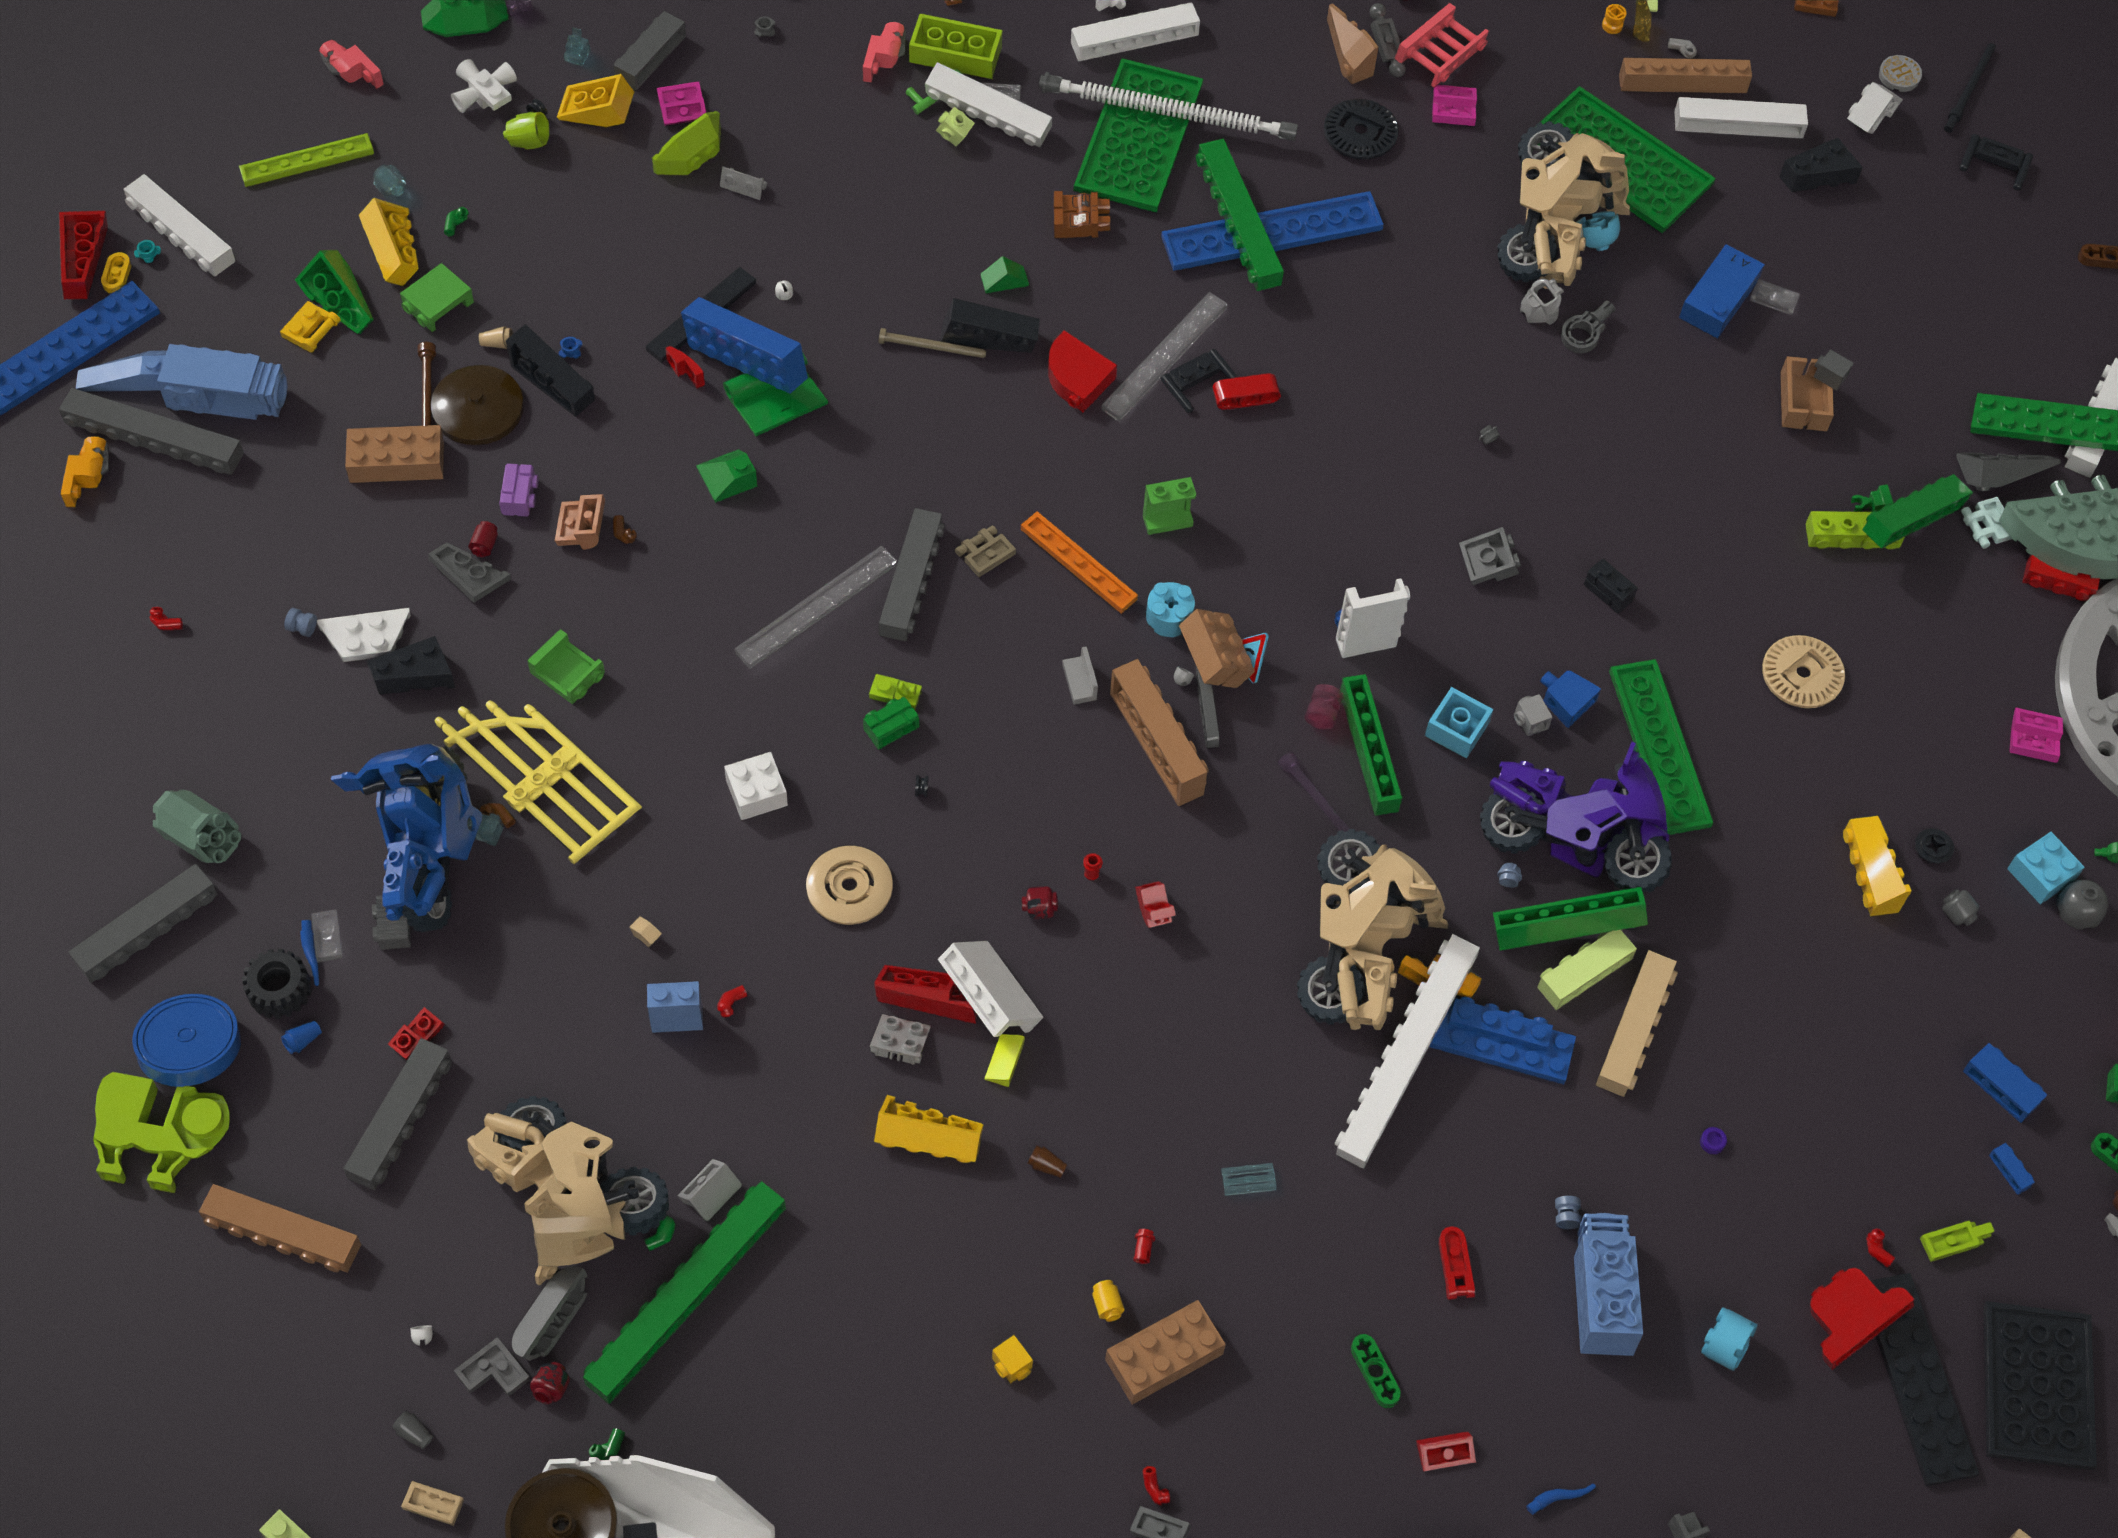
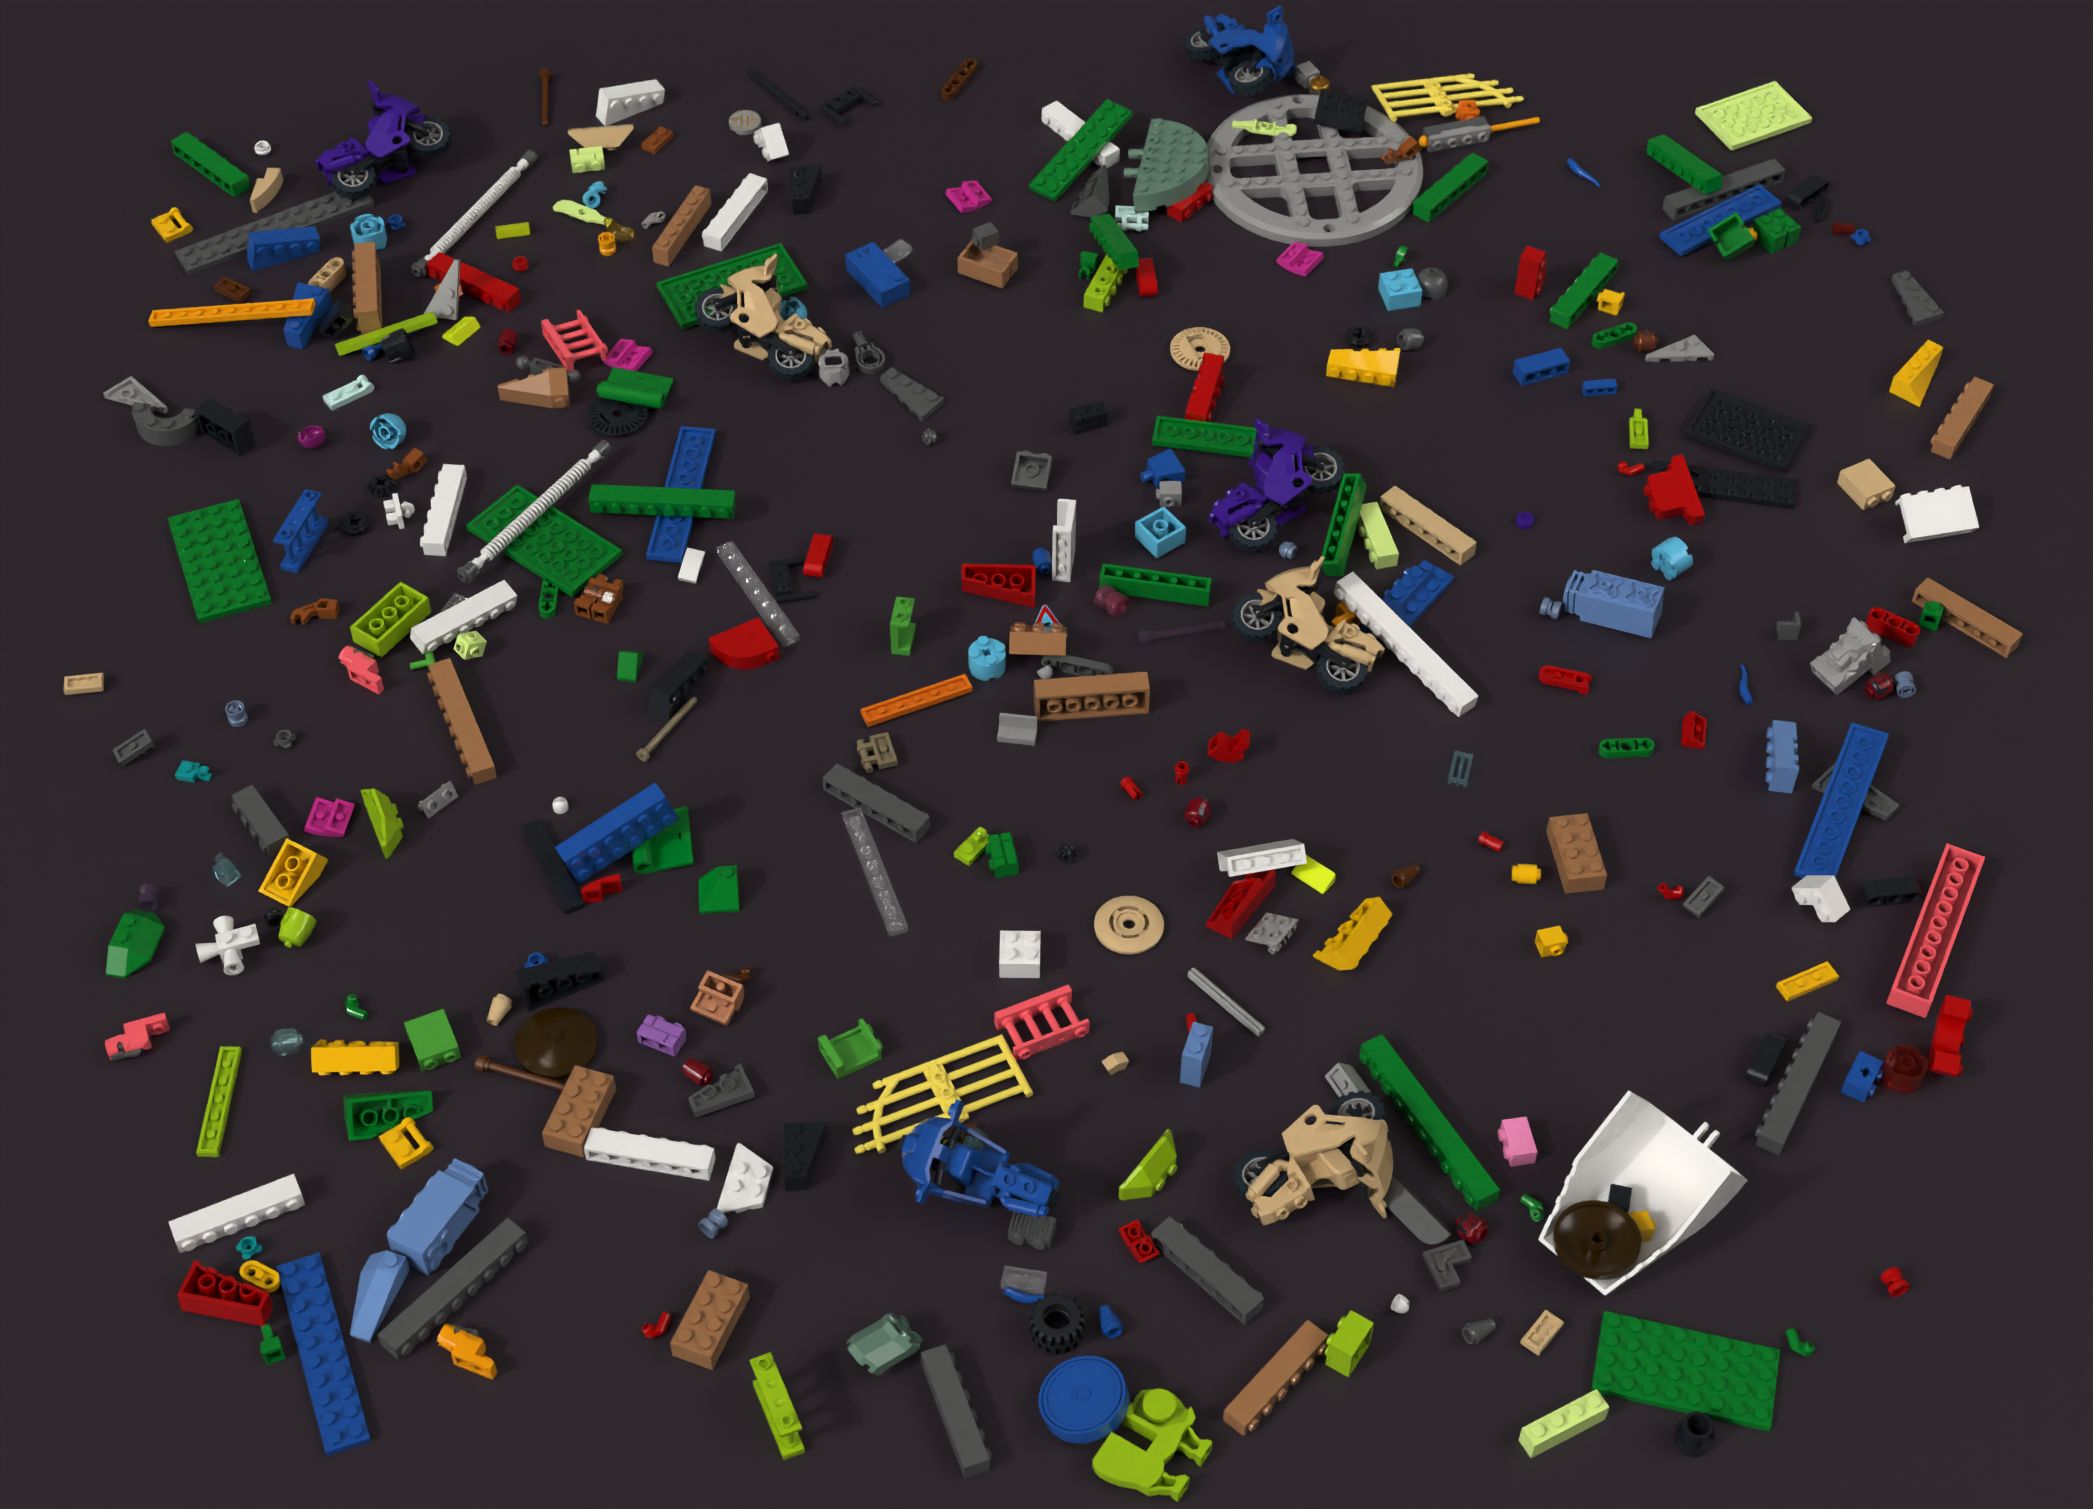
camera: 65 degrees left, 10 degrees down
none -> green piece [260,1324,286,1366]
none -> medium nougat brick [427,658,497,785]
none -> green beam [539,578,559,619]
none -> white brick [584,1127,715,1181]
none -> green door [596,367,674,409]
none -> medium nougat brick [670,1270,750,1370]
none -> white slope [678,548,705,584]
none -> lime fence [749,1352,805,1460]
none -> dark grey wing [880,367,944,422]
none -> dark pink slope [946,180,992,213]
none -> red wedge [962,564,1036,608]
none -> coral fence [994,984,1090,1061]
none -> lime wedge [1119,1129,1177,1201]
none -> red pin [1120,776,1144,801]
none -> red beam [1135,258,1158,297]
none -> red wedge [1185,352,1225,422]
none -> light grey axle [1187,967,1265,1036]
none -> lime brick [1325,1310,1374,1378]
none -> bright pink brick [1498,1116,1537,1167]

